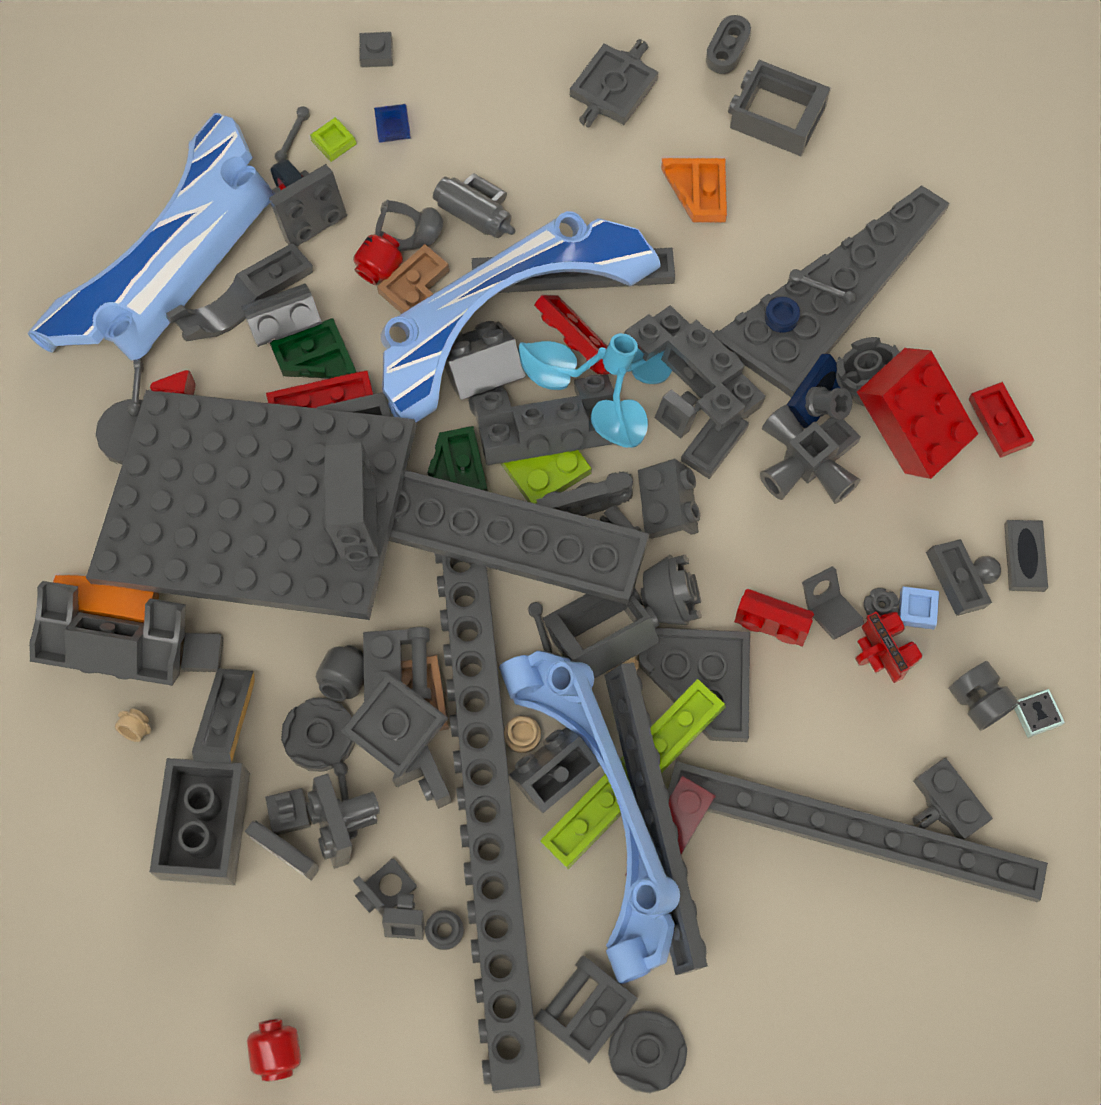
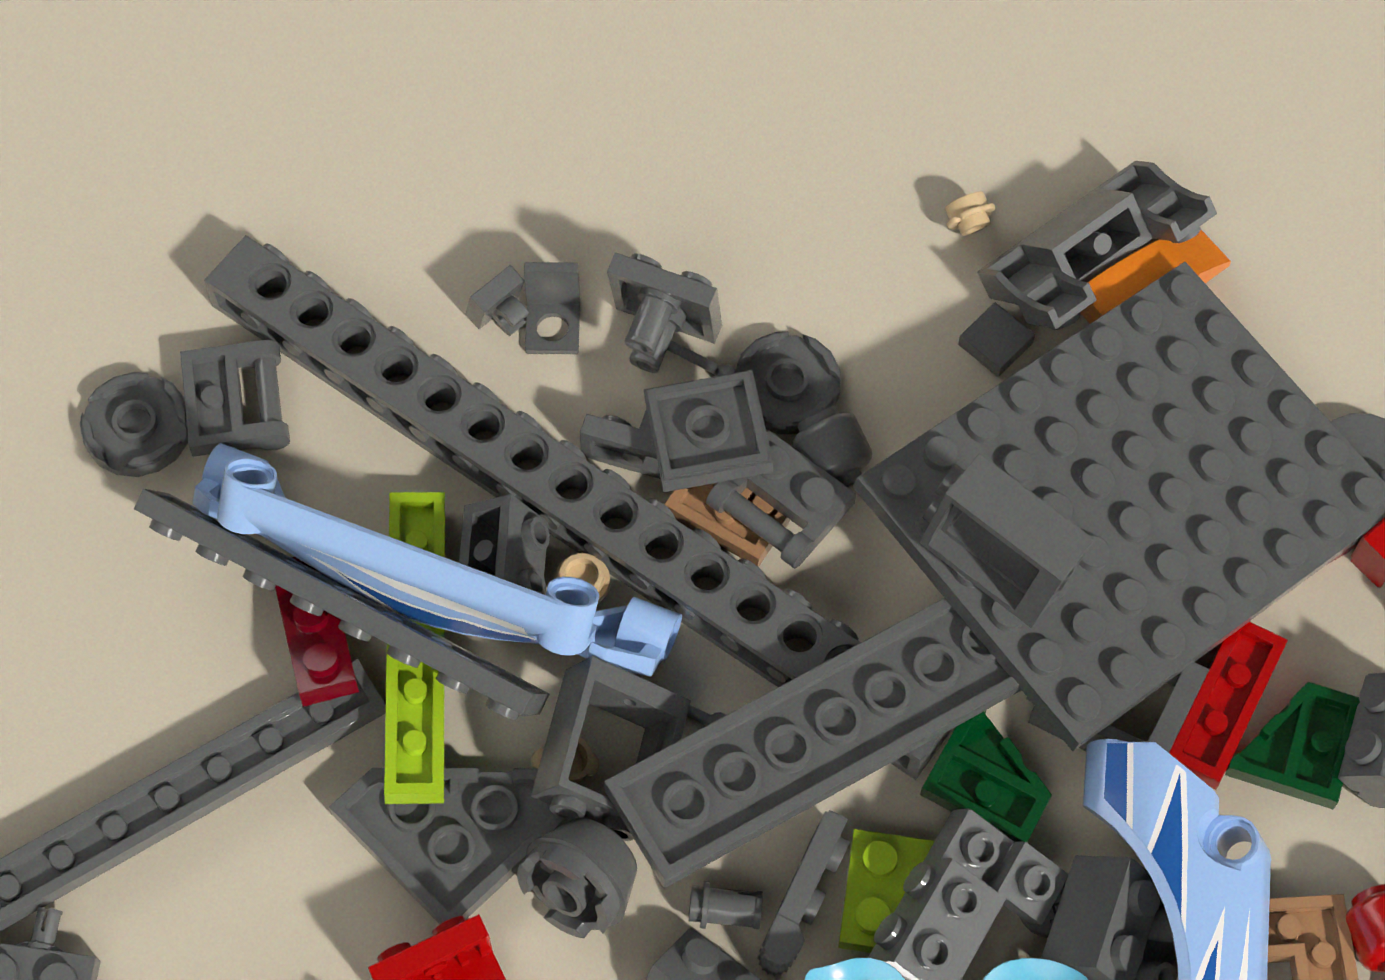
camera: 130 degrees right, 5 degrees down
dark grey brick [149,758,250,885] -> none
dark grey plate [192,668,255,764] -> none
dark grey tile [245,821,319,881] -> none
red head [247,1019,301,1081] -> none
dark grey tile [265,788,311,835] -> none
dark grey plate [425,910,464,950] -> none

